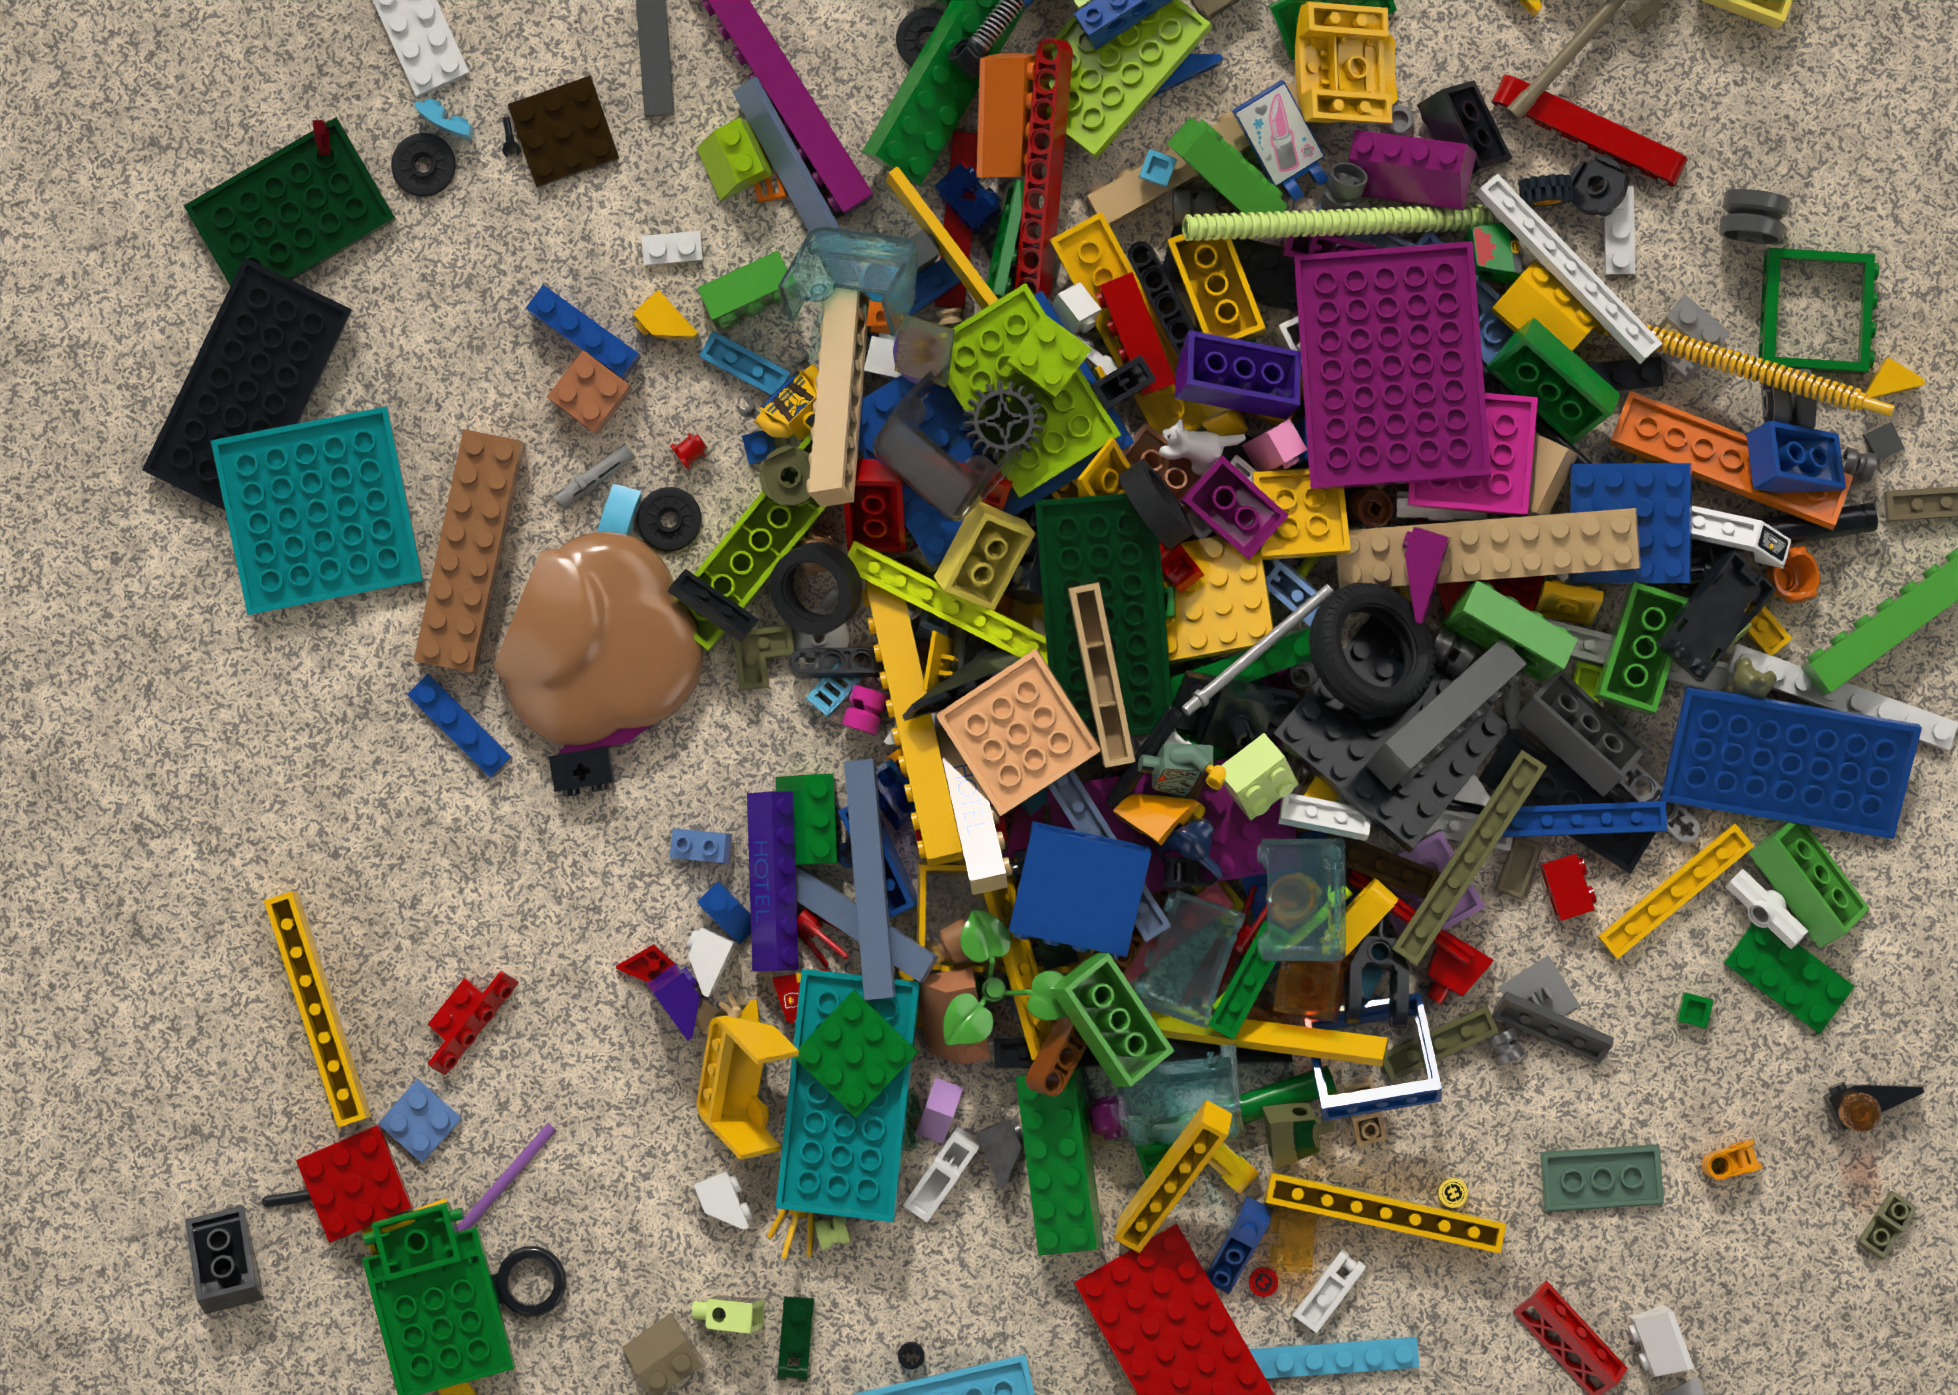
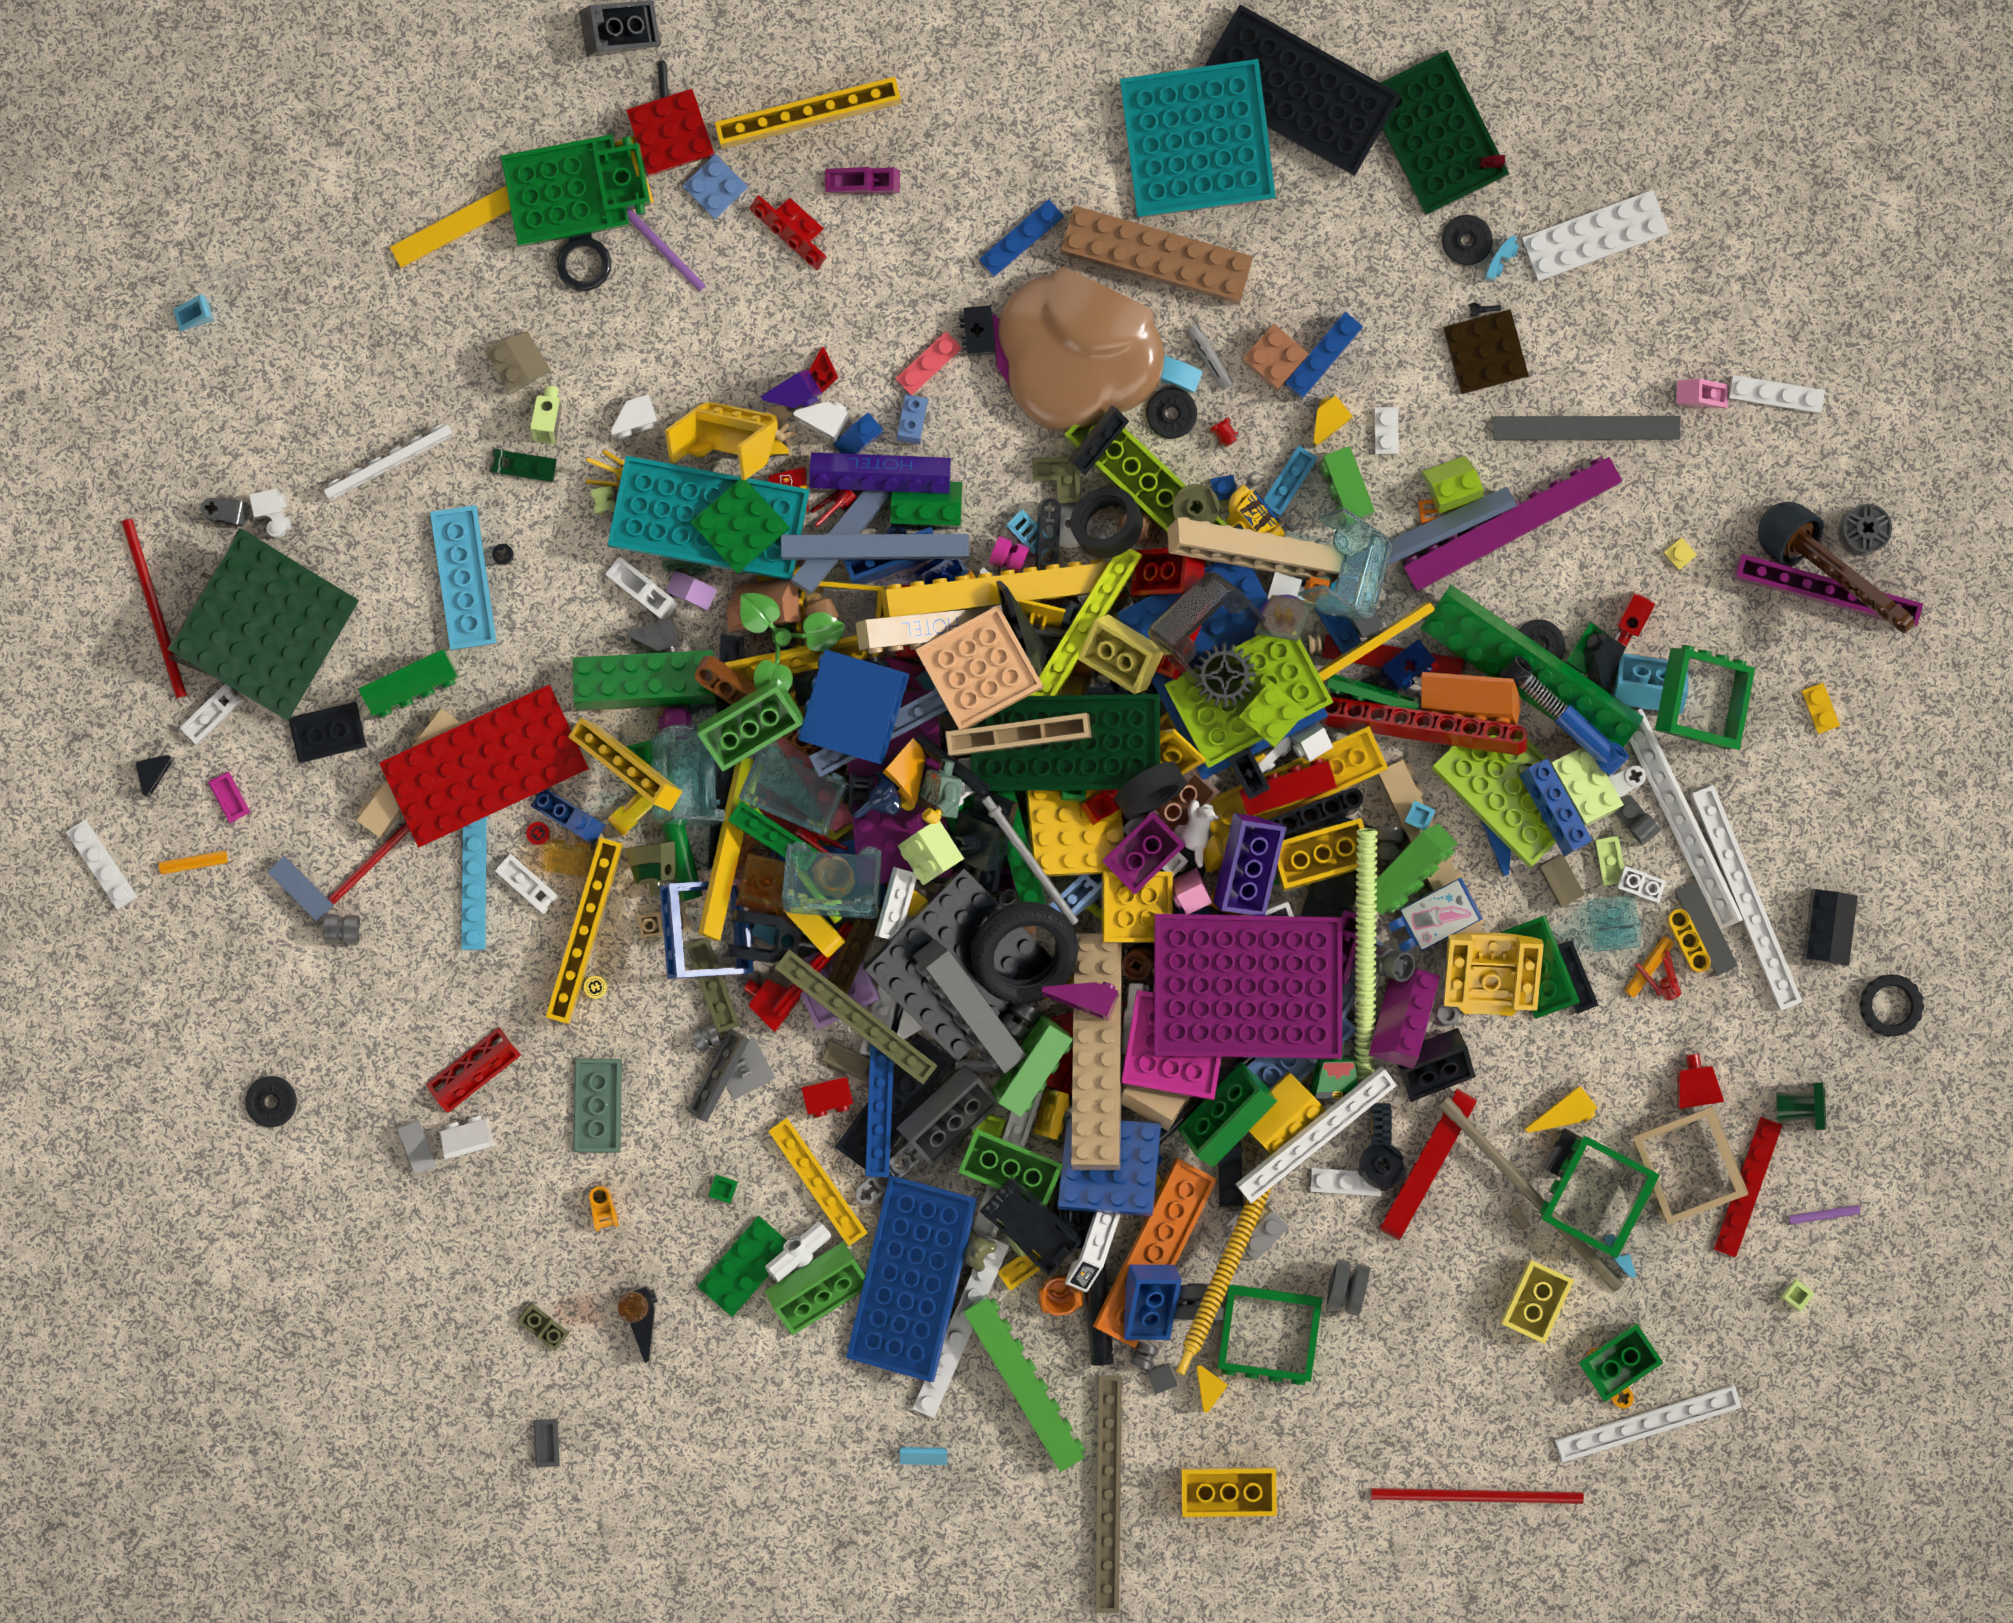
camera: 95 degrees right, 0 degrees up
none -> magenta slope [825,167,900,194]
none -> coral plate [895,331,962,396]

